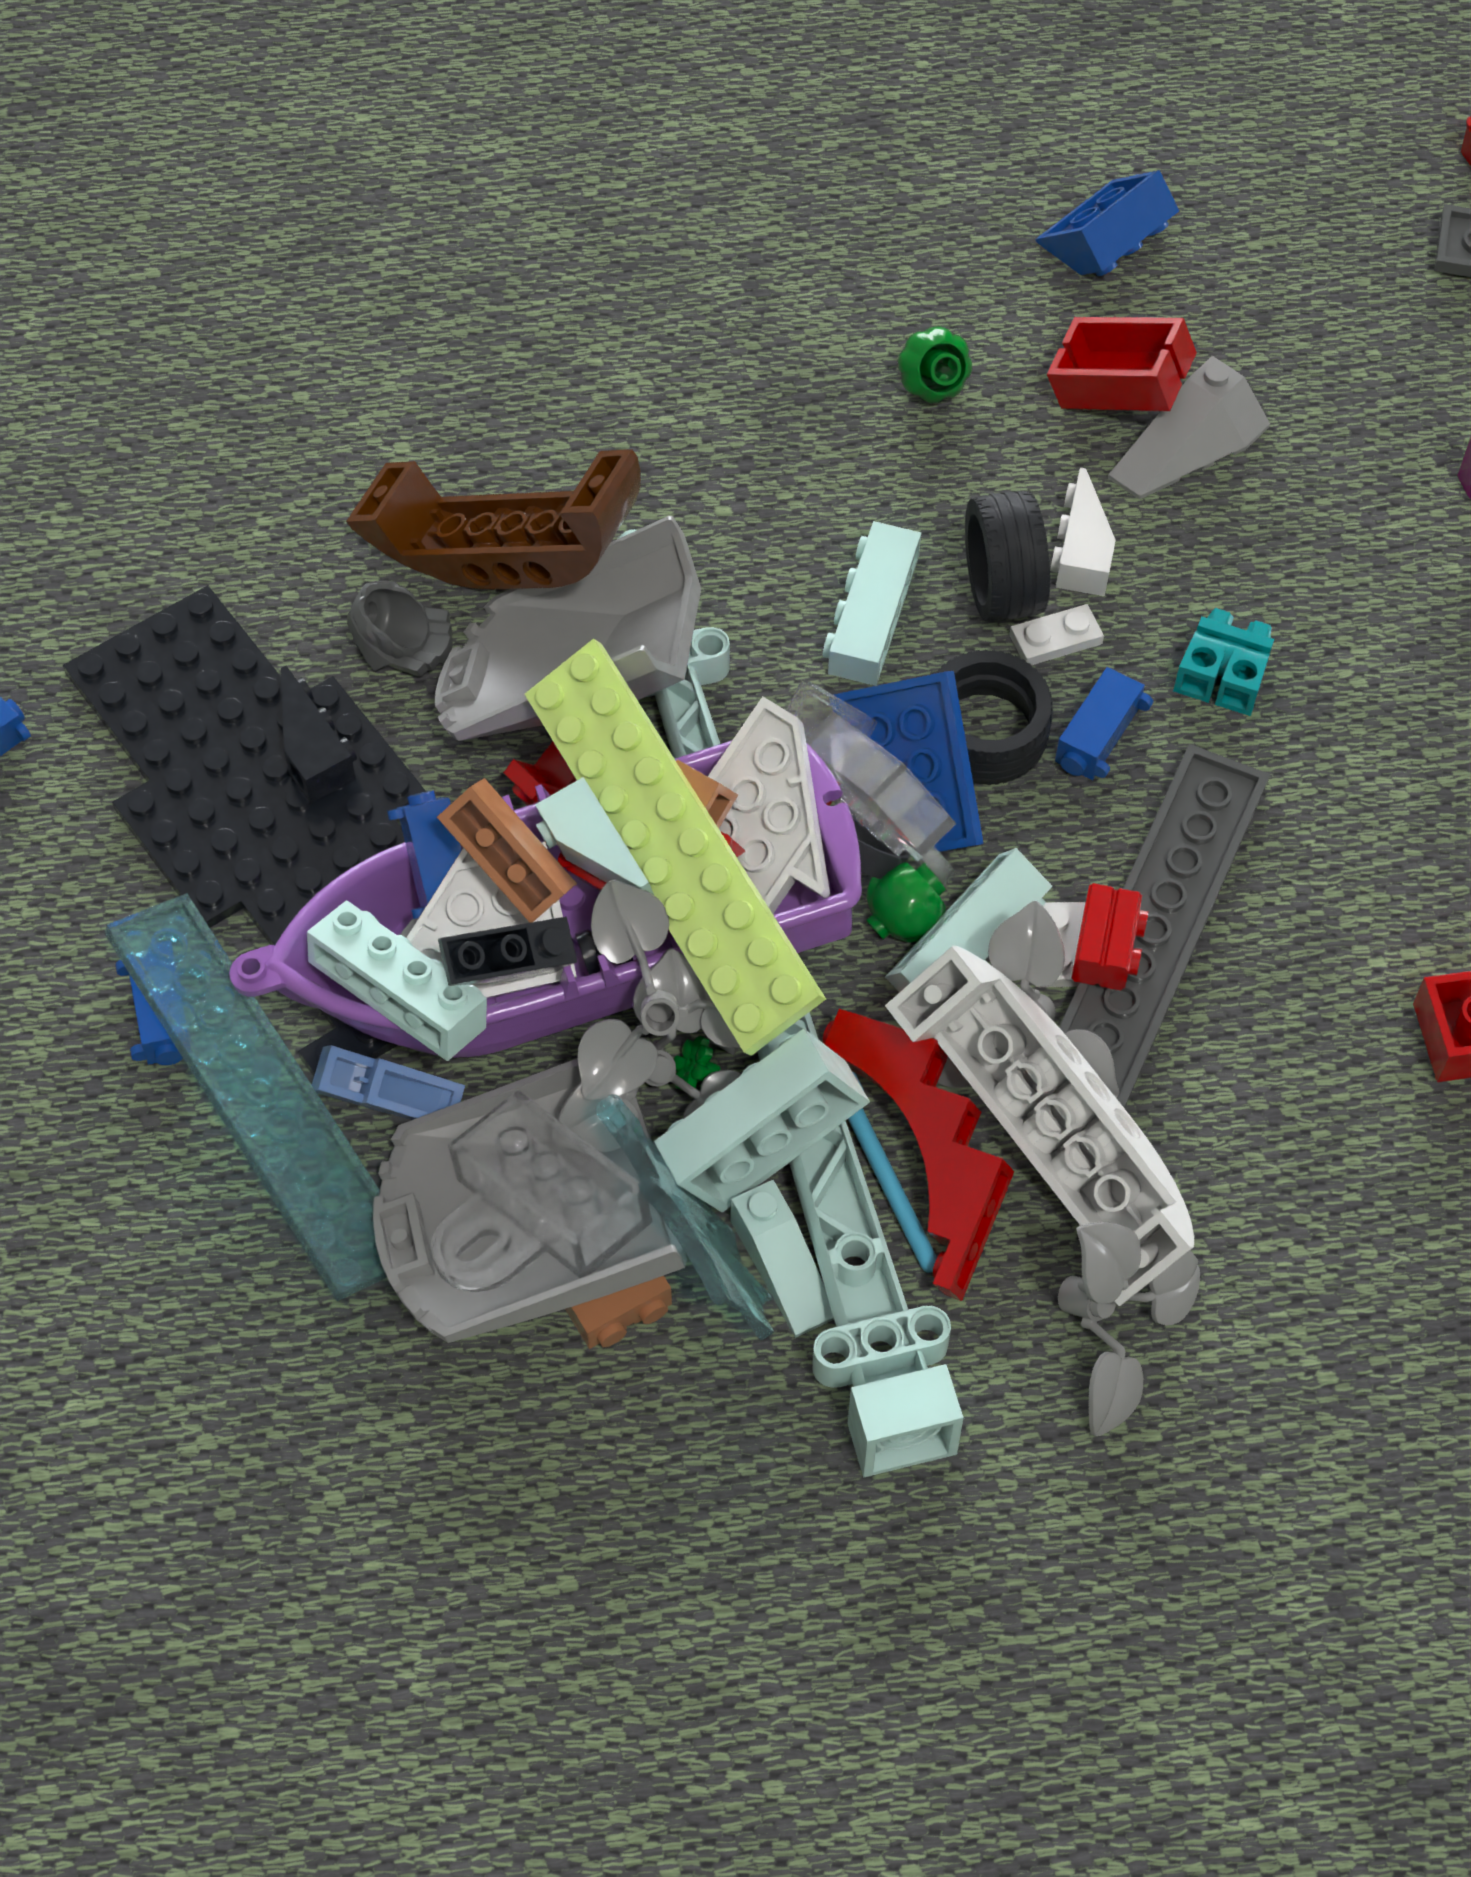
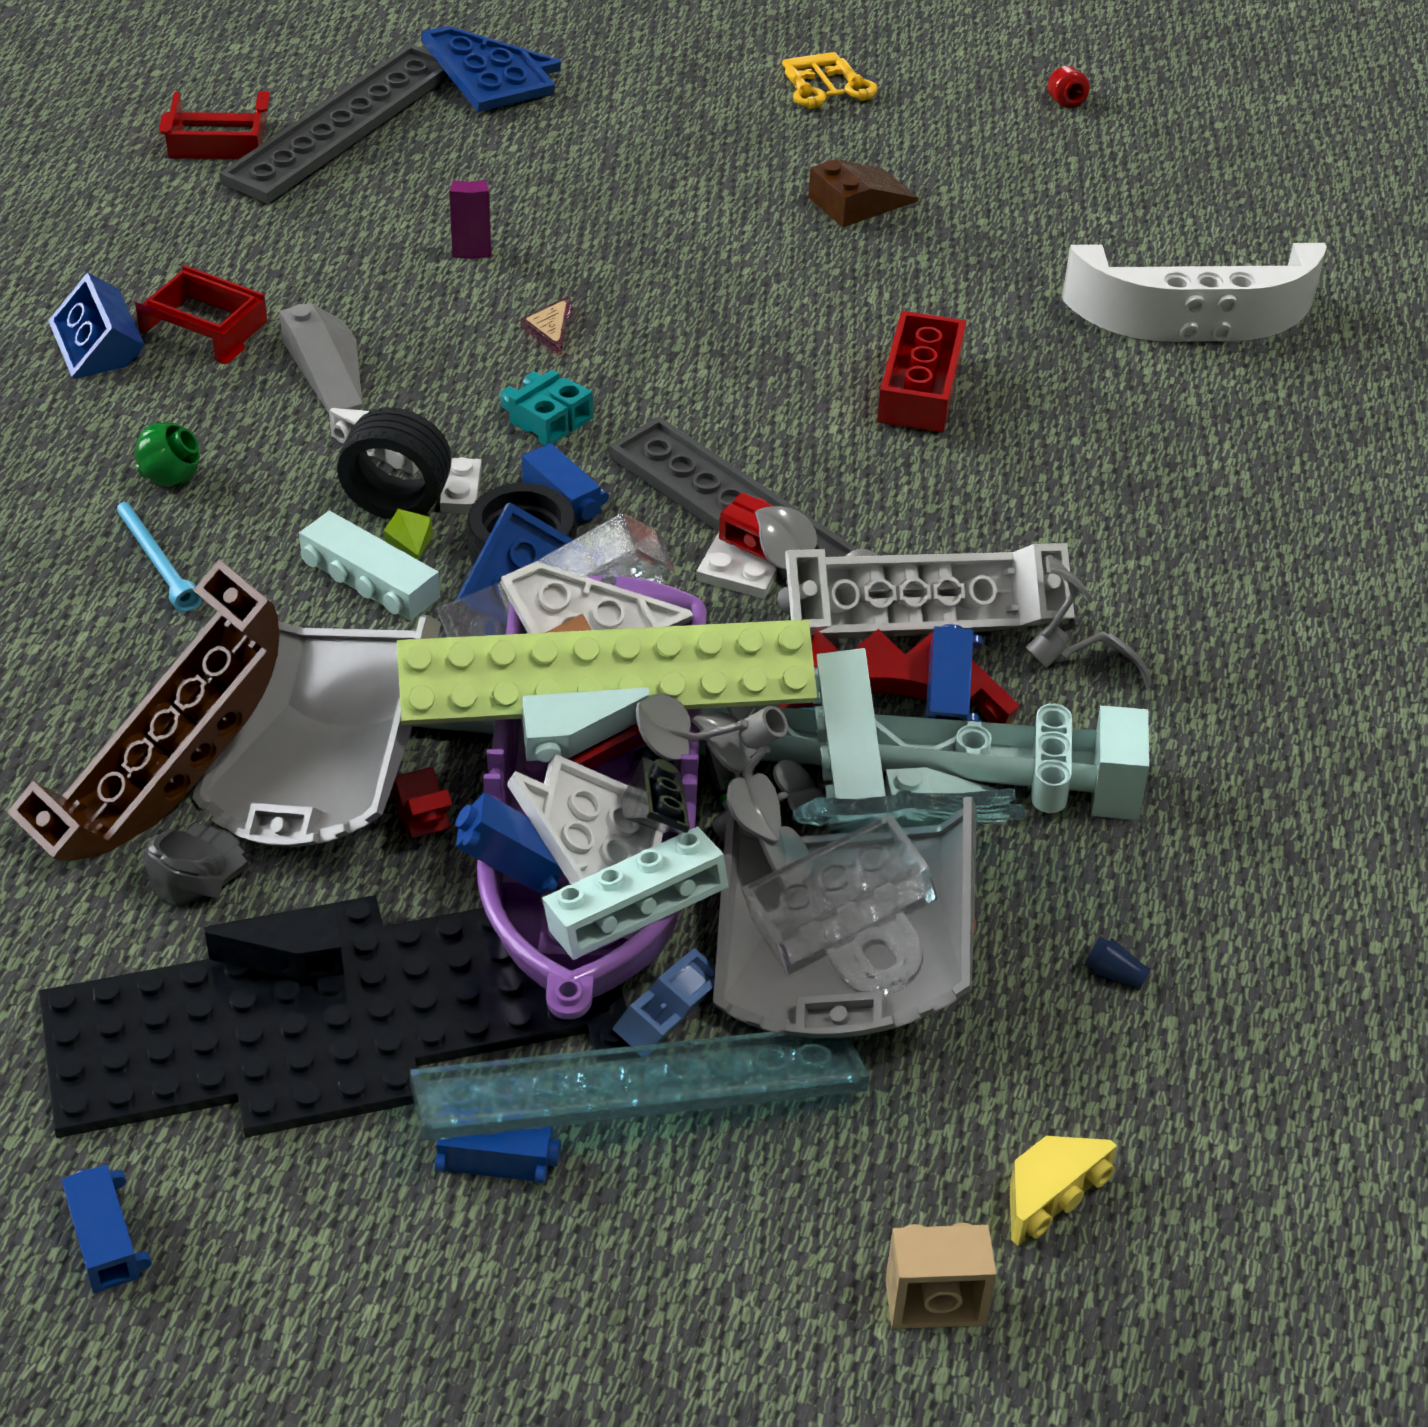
camera: 70 degrees left, 15 degrees down
nougat brick [437,778,577,923] -> none
light aqua brick [885,848,1052,992] -> none
red piece [1047,317,1197,411] -> none
none -> medium azure piece [117,502,203,613]
none -> red piece [135,265,267,364]
none -> lime slope [384,509,433,559]
none -> tile [520,296,571,356]
none -> tan brick [885,1223,996,1329]
none -> blue brick [926,624,983,722]
none -> light yellow slope [1010,1136,1117,1246]
none -> dark blue cone [1084,936,1151,991]

